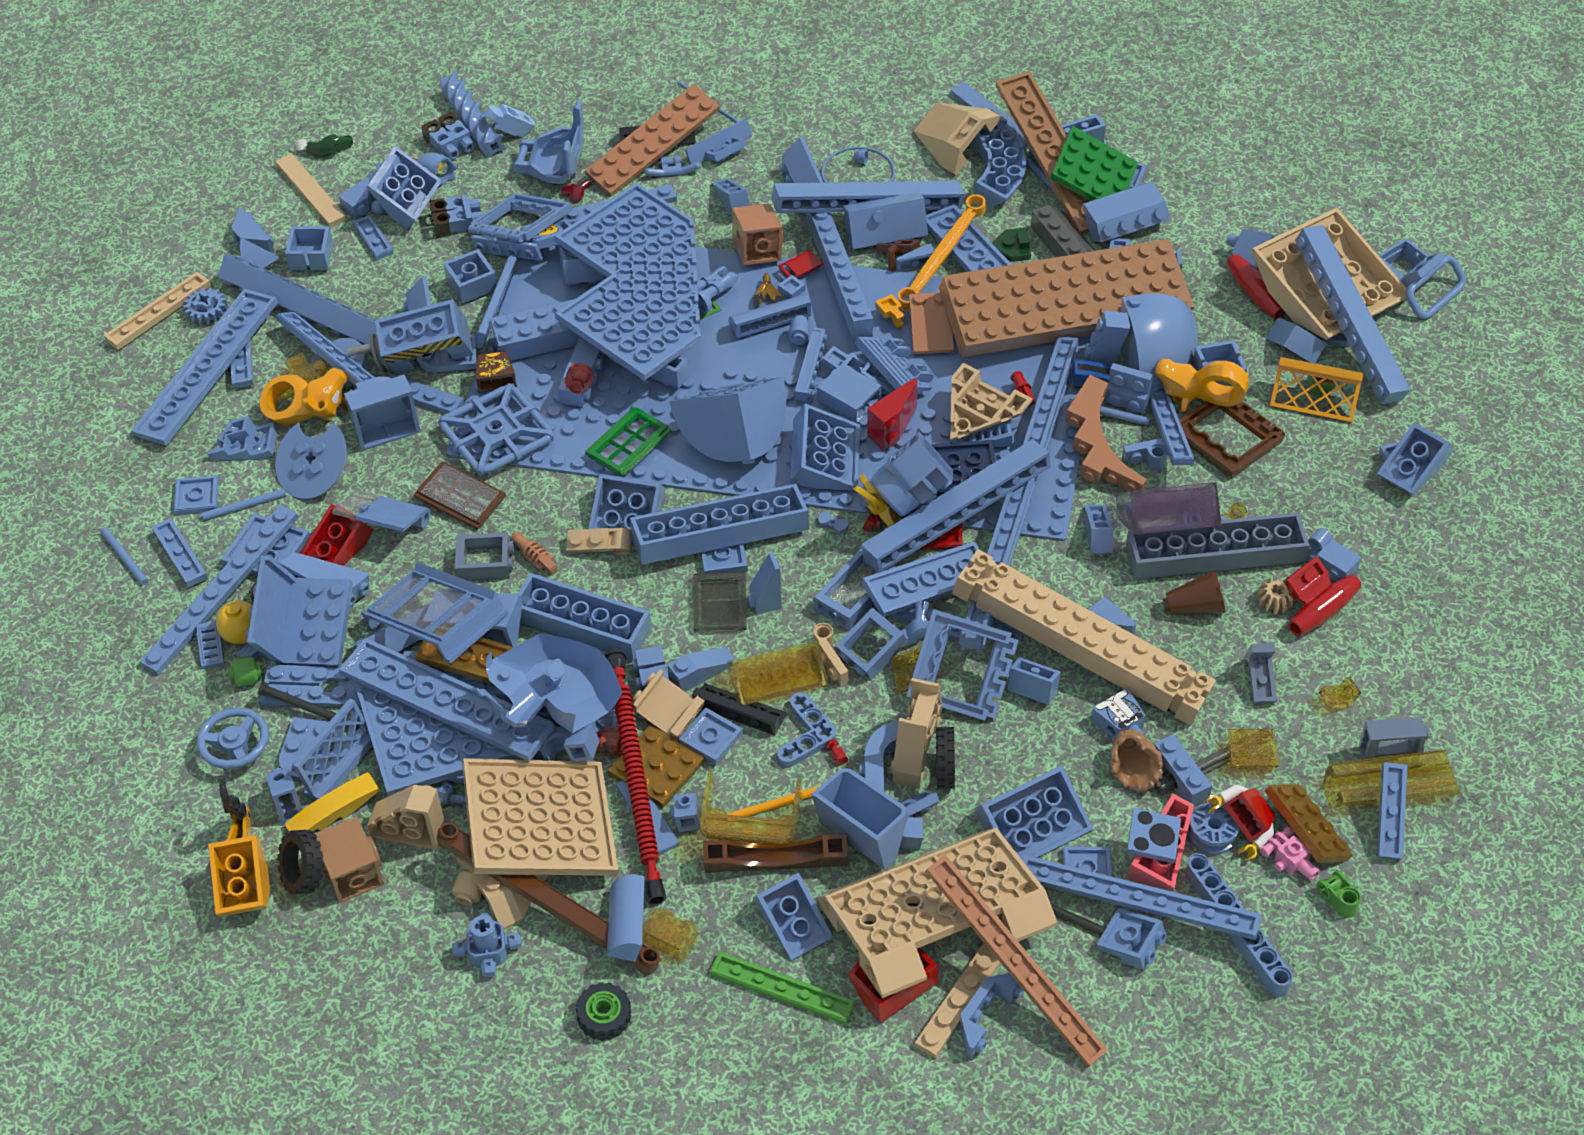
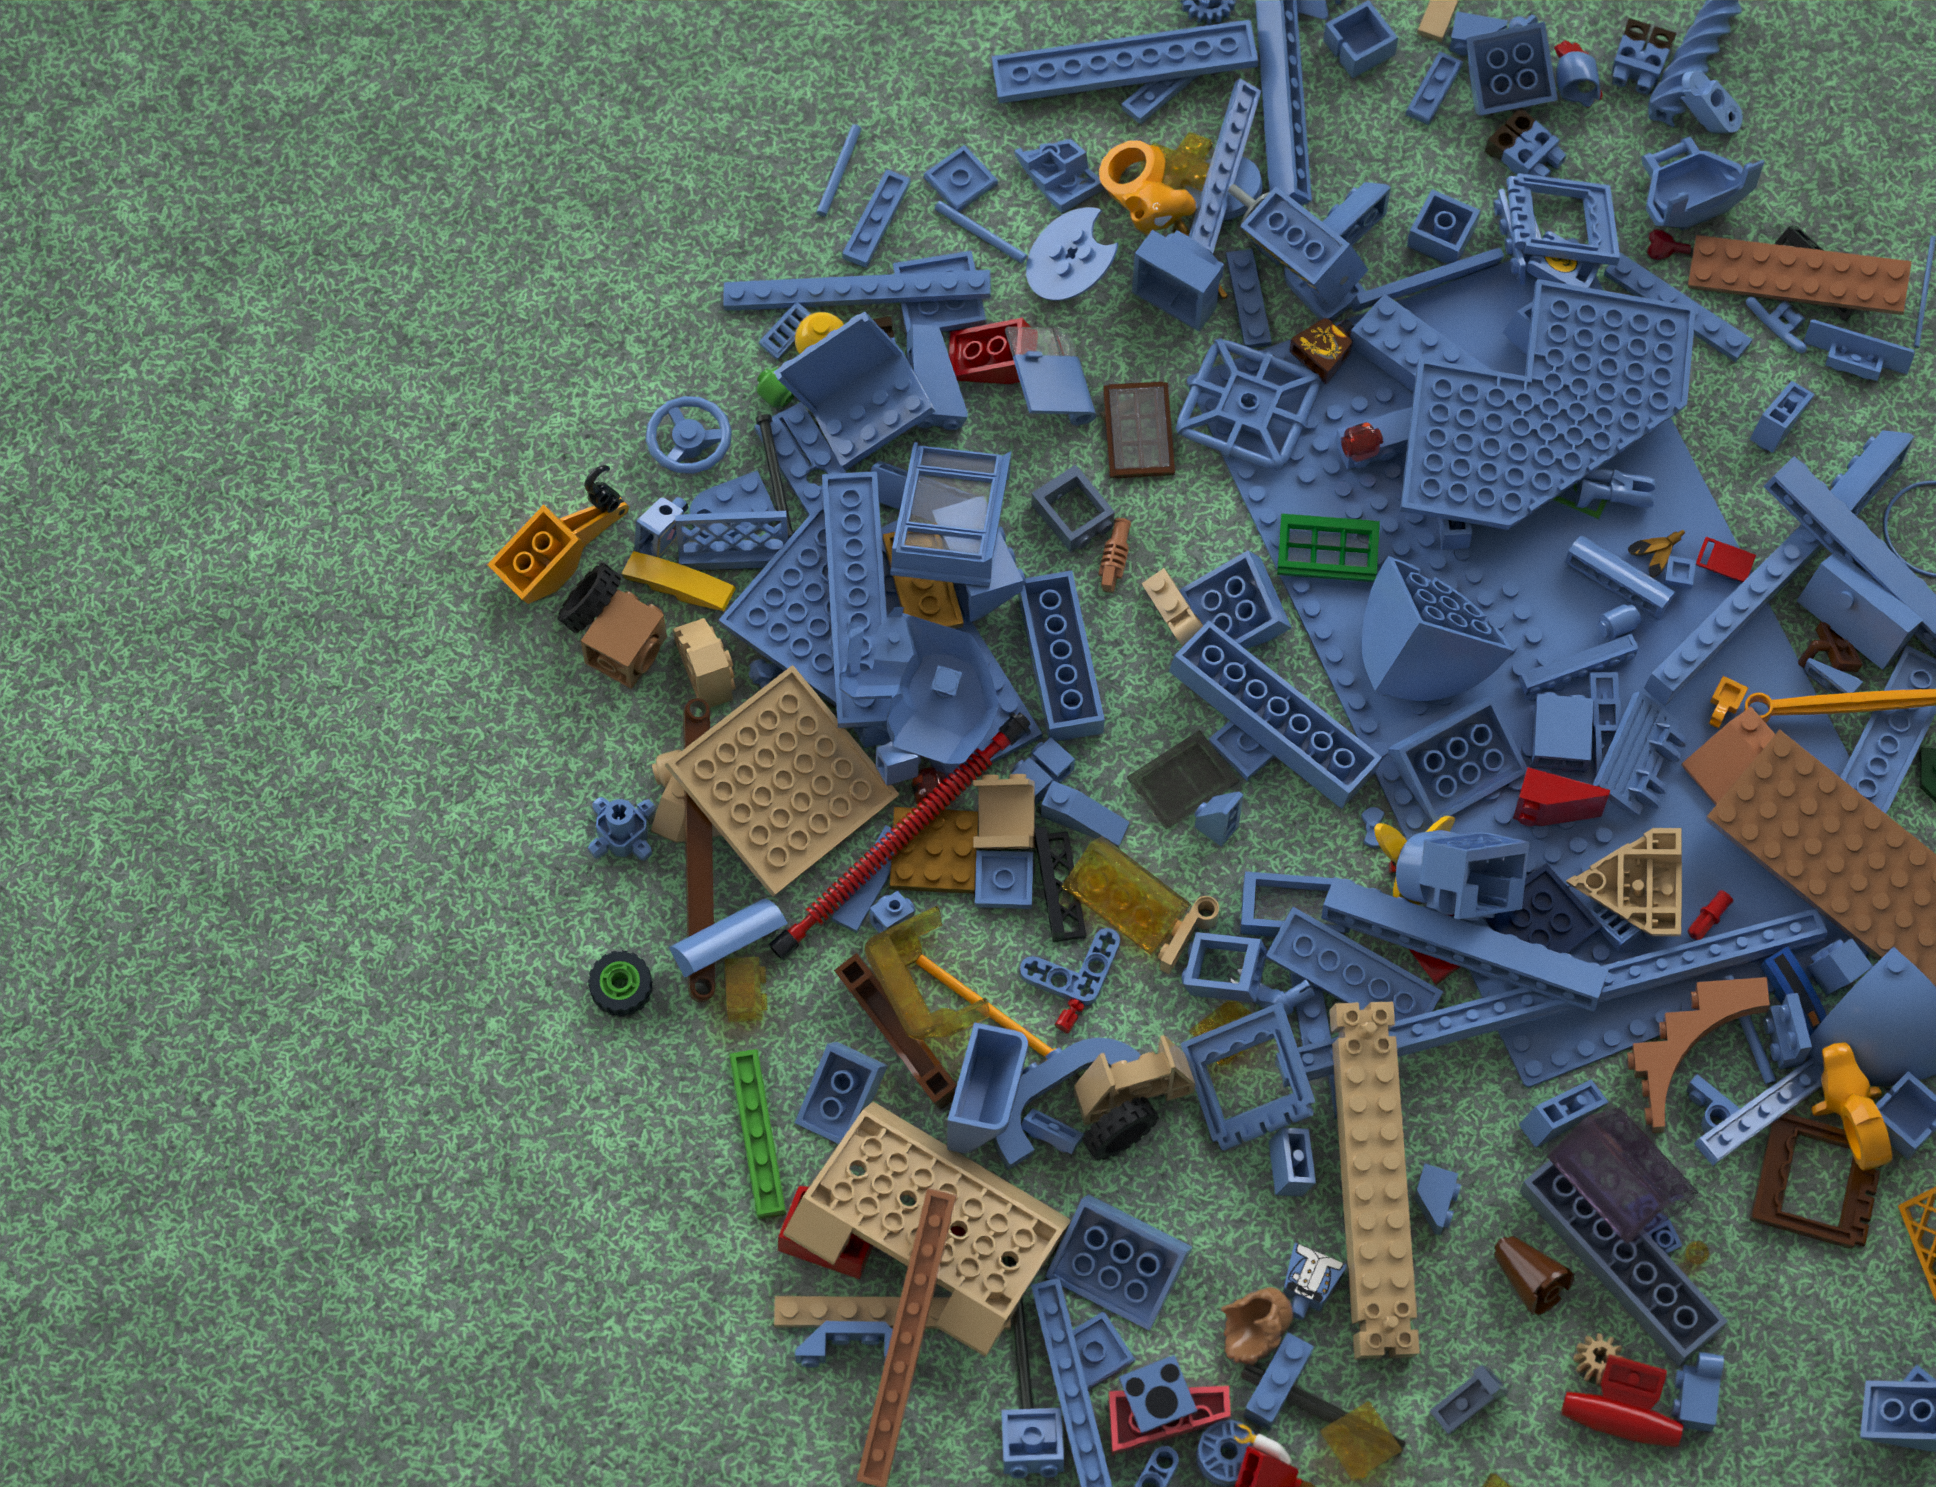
camera: 55 degrees right, 15 degrees up
nougat brick [732,203,783,265] -> none

